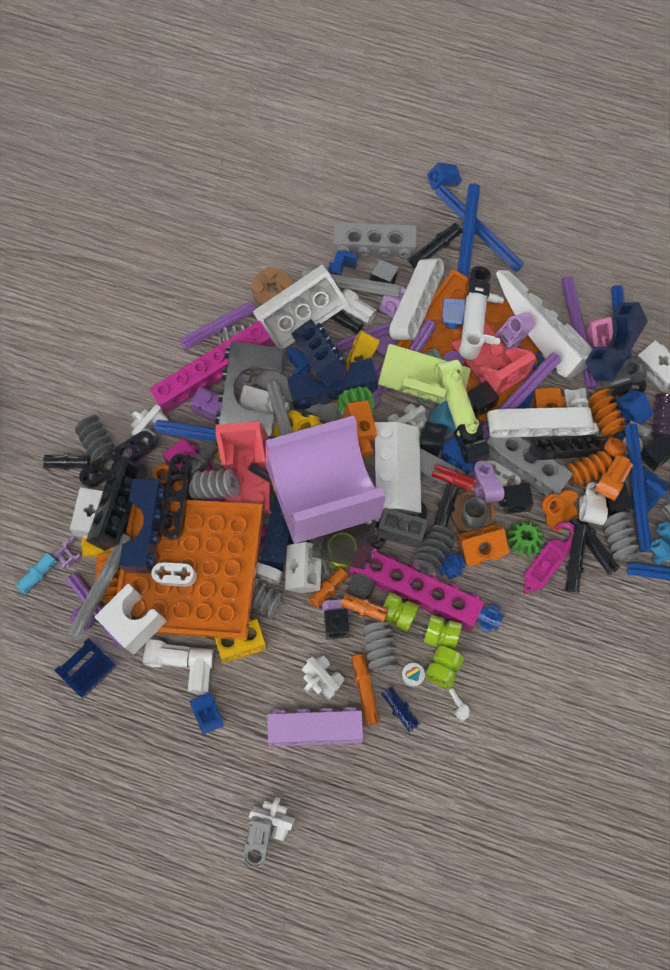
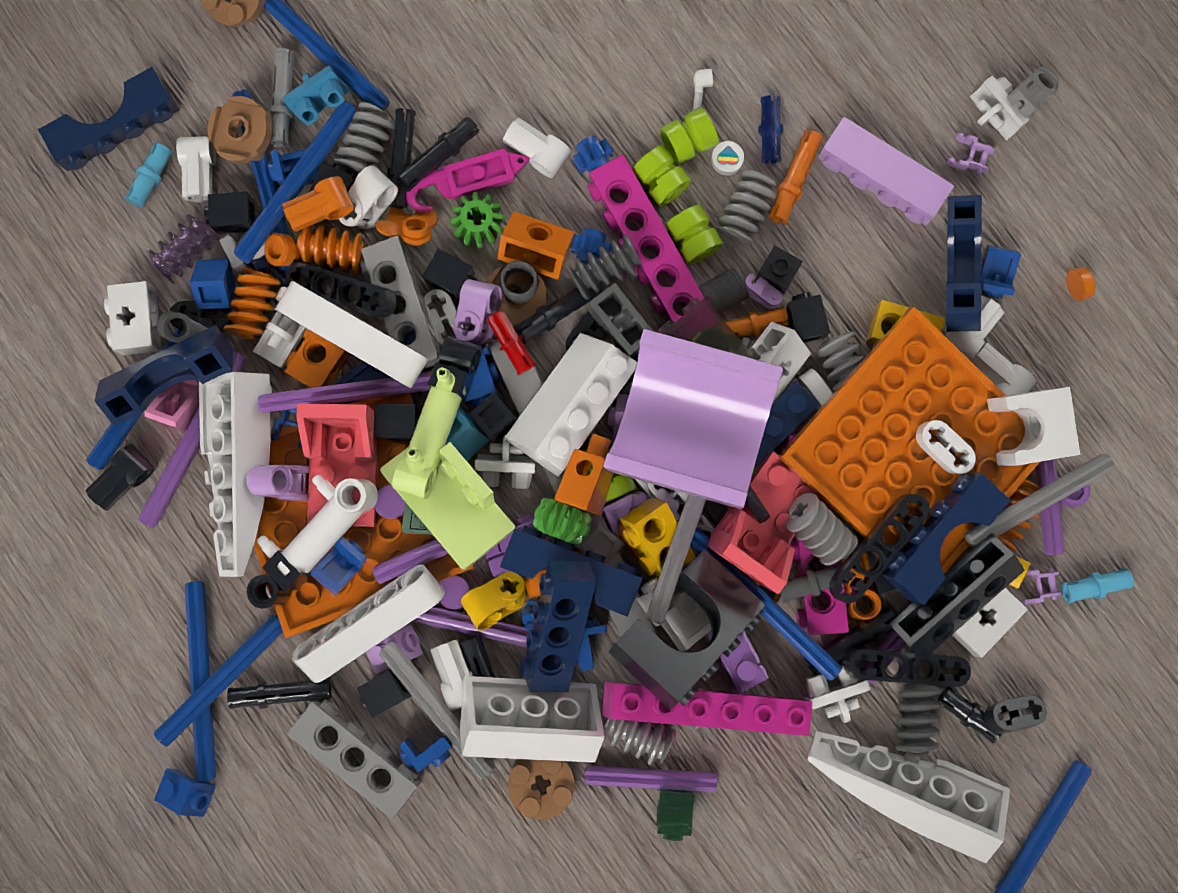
camera: 140 degrees left, 15 degrees up
clear blue plate [54,638,117,699] -> none
white hips [302,655,344,700] -> none
orange pin [341,593,389,623] -> none
none -> black piece [85,444,155,511]
none -> white piece [503,117,571,178]
none -> clear green brick [656,789,694,841]
none -> black brick [785,292,830,343]
none -> black pin [803,606,896,675]
none -> white wedge [807,731,1010,863]
none -> dark blue arch [946,195,982,332]
none -> lavender piece [947,133,995,174]
none -> black beam [984,695,1047,734]
none -> orange tile [1066,267,1095,301]

